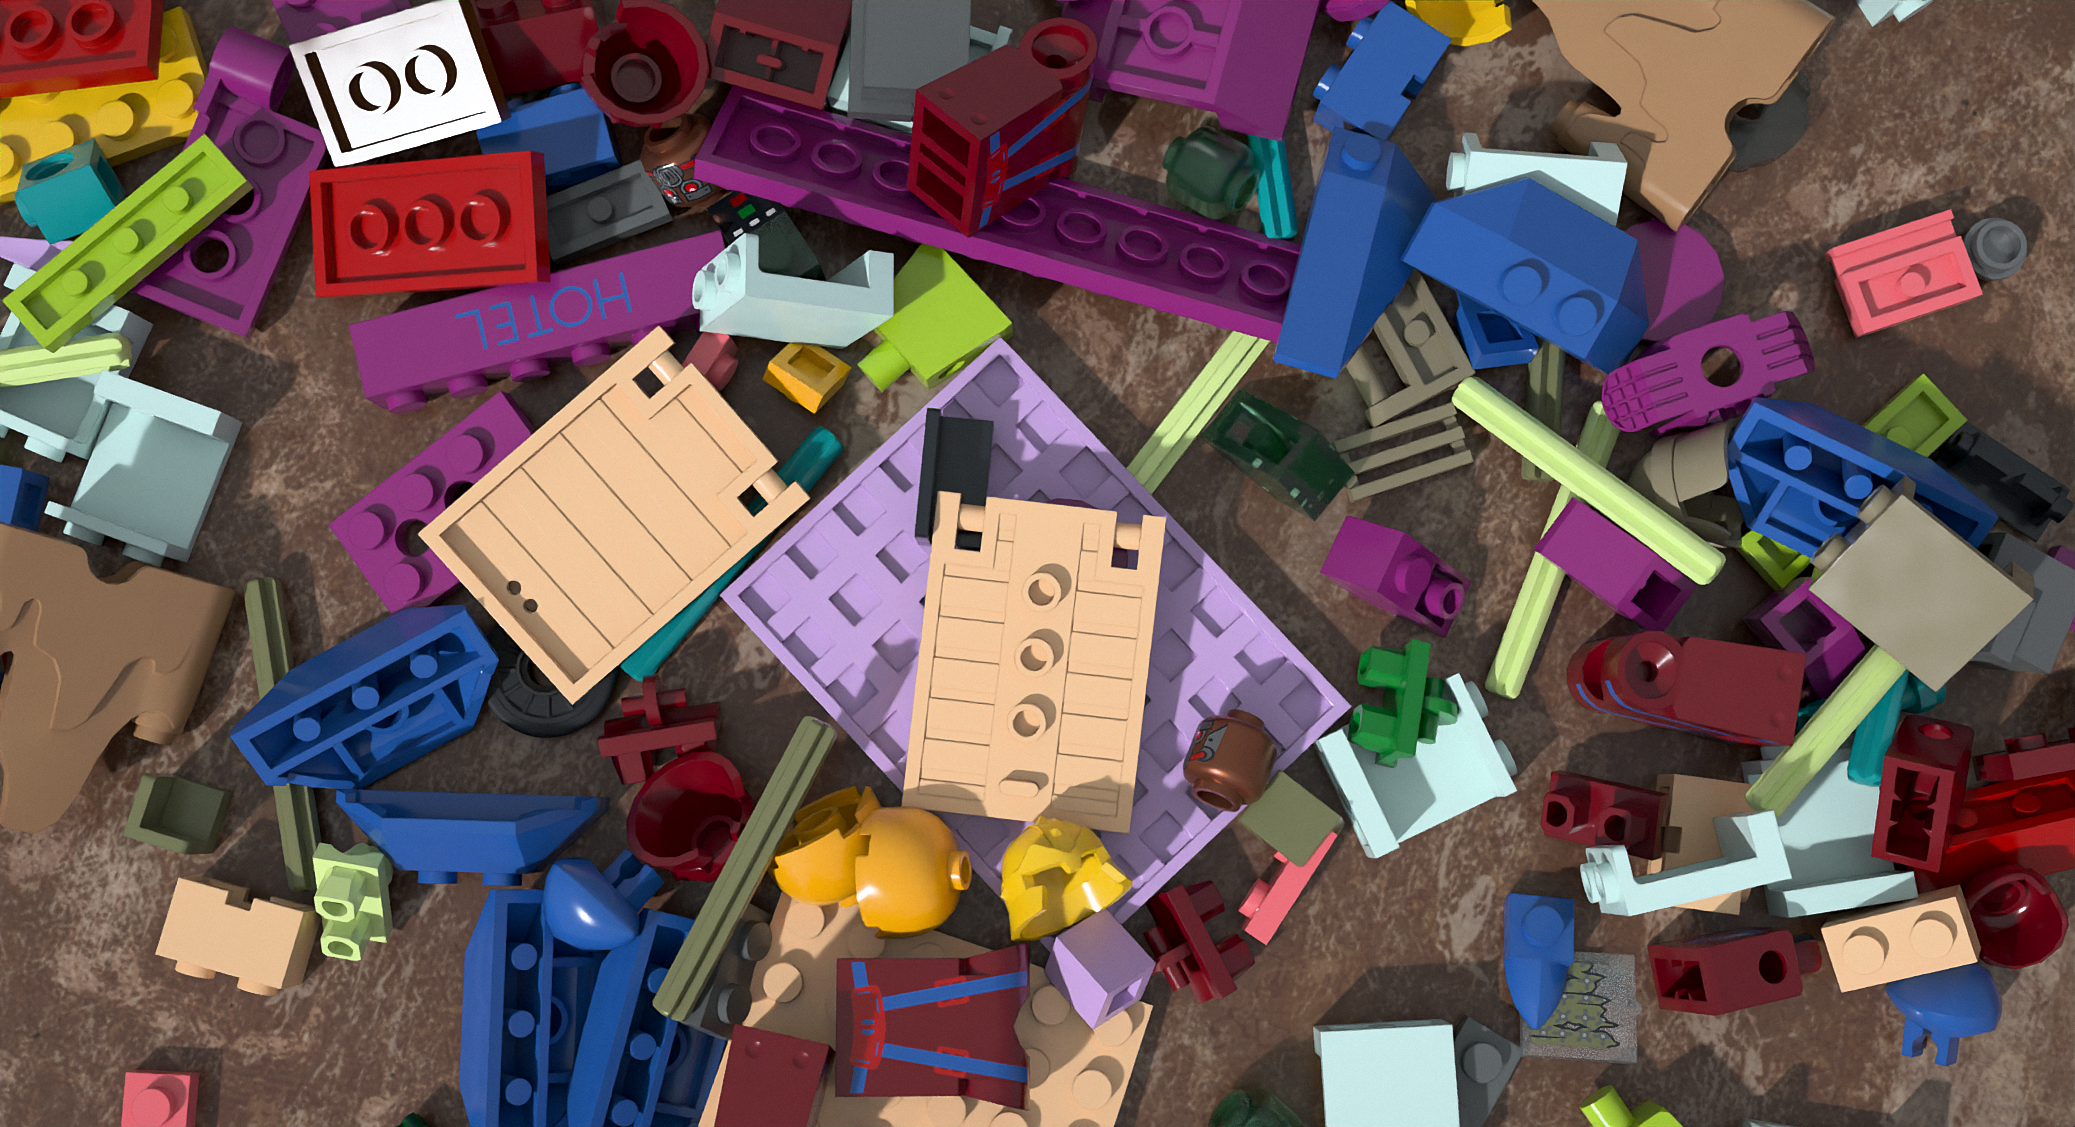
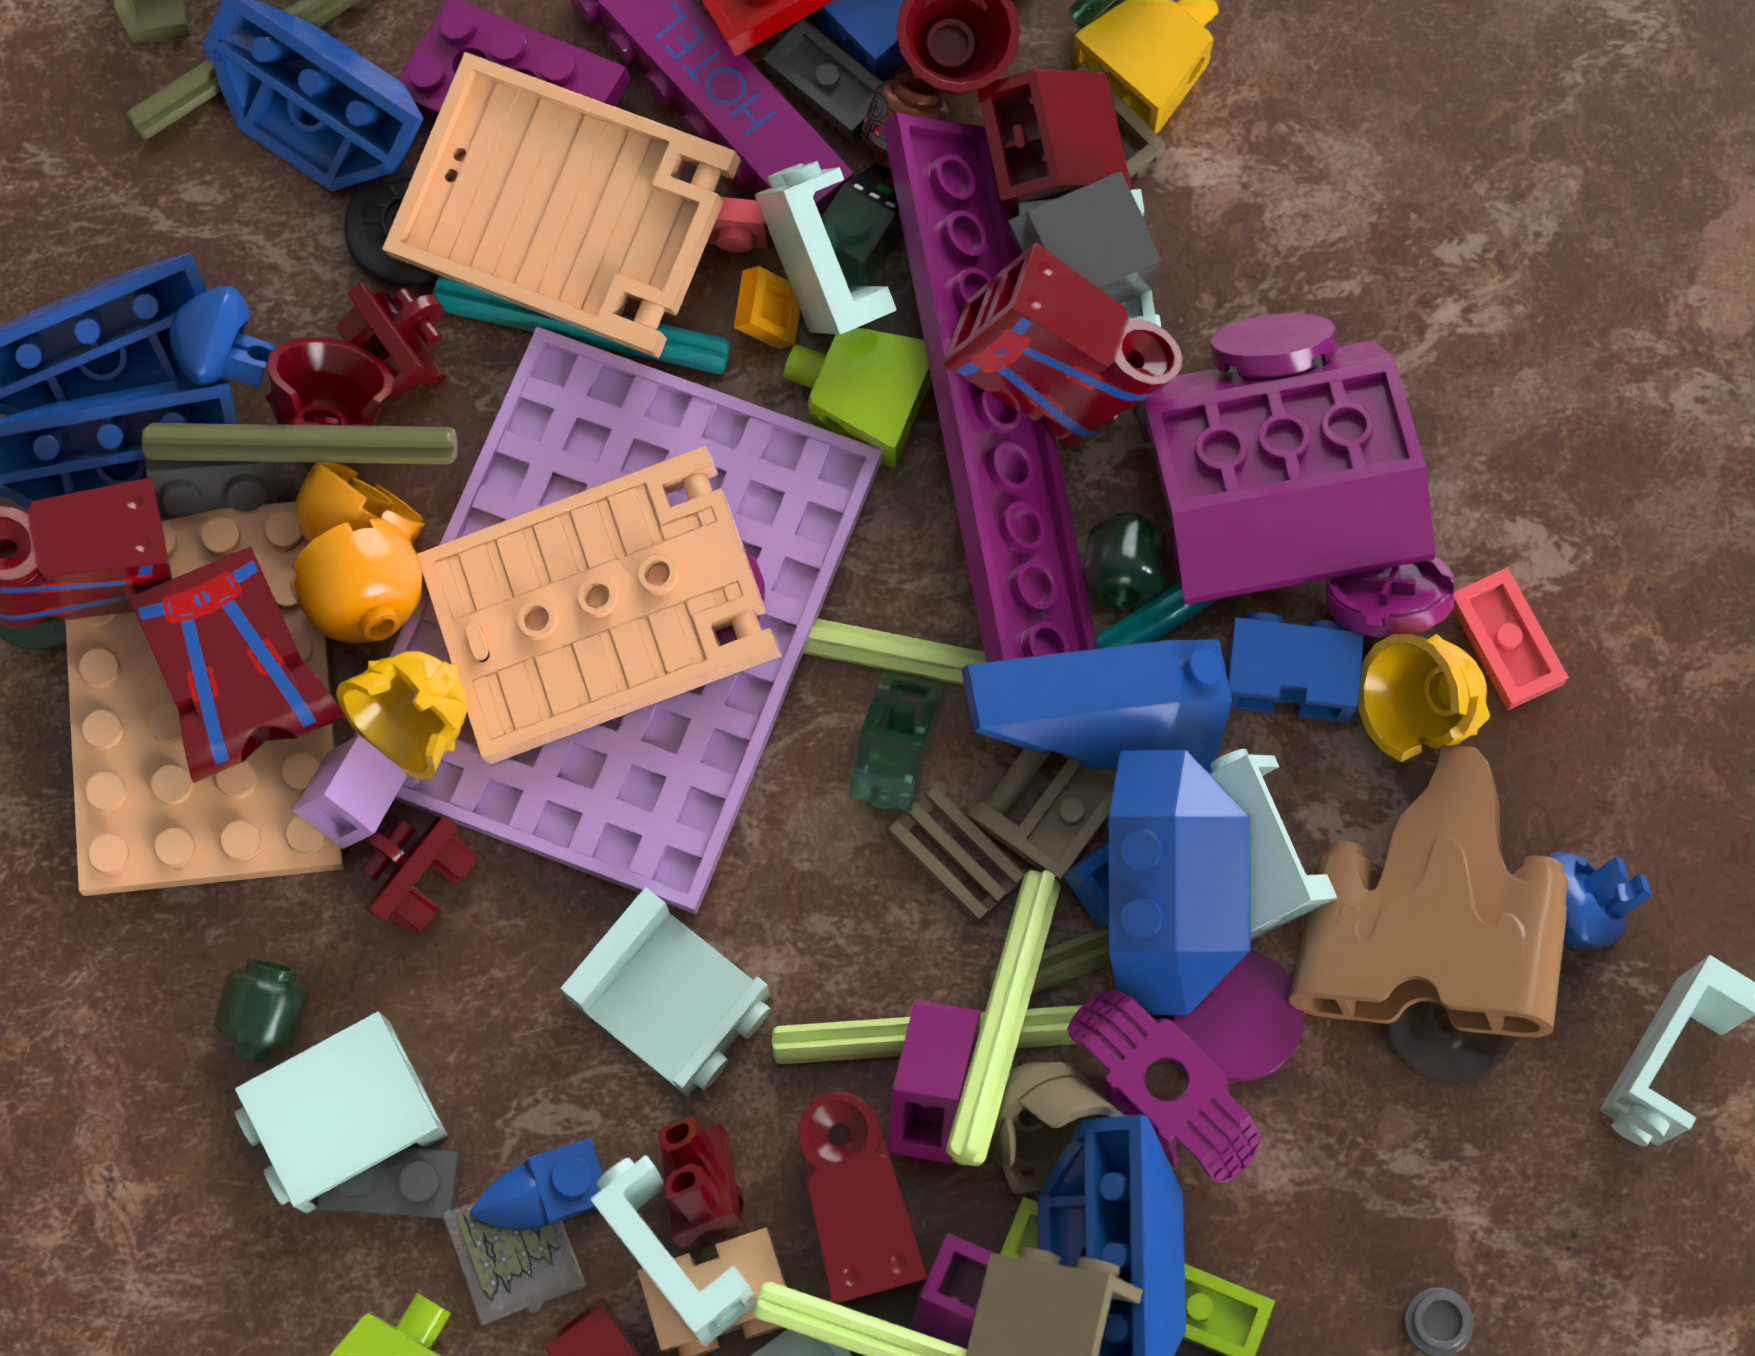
camera: 65 degrees right, 10 degrees down
light nougat brick [156,876,321,996] -> none
yellowish green hips [312,843,393,961] -> none
blue wedge [336,789,609,886] -> none
black panel [915,408,994,551] -> none
copper head [1183,709,1277,812] -> none
coral plate [1238,831,1338,945] -> none
olive panel [1239,769,1345,868] -> none
magenta slope [1320,515,1472,638] -> none
green hips [1347,639,1459,768] -> none
coral plate [1824,209,1983,339] -> none

